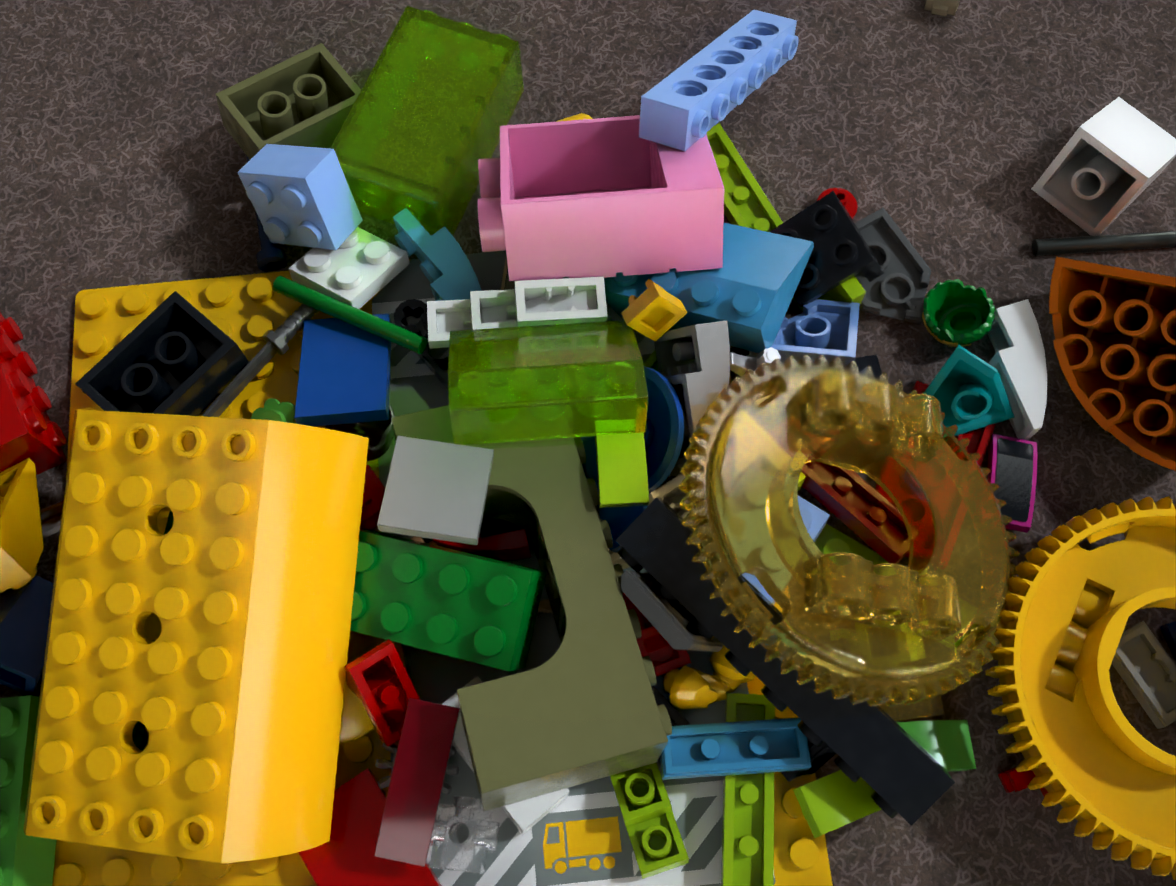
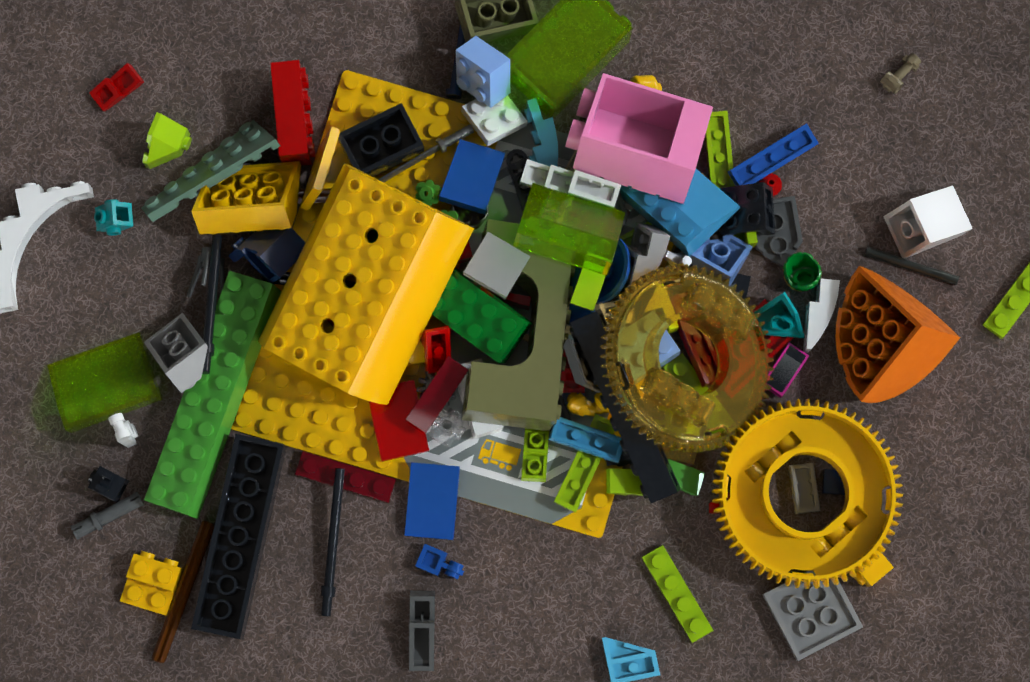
camera: 15 degrees right, 10 degrees up
green bar [273,276,428,354] -> none
yellow tile [621,279,687,342] -> none
light blue brick [639,10,798,151] -> none
none -> yellow tile [300,127,340,211]
none -> blue plate [728,123,819,186]

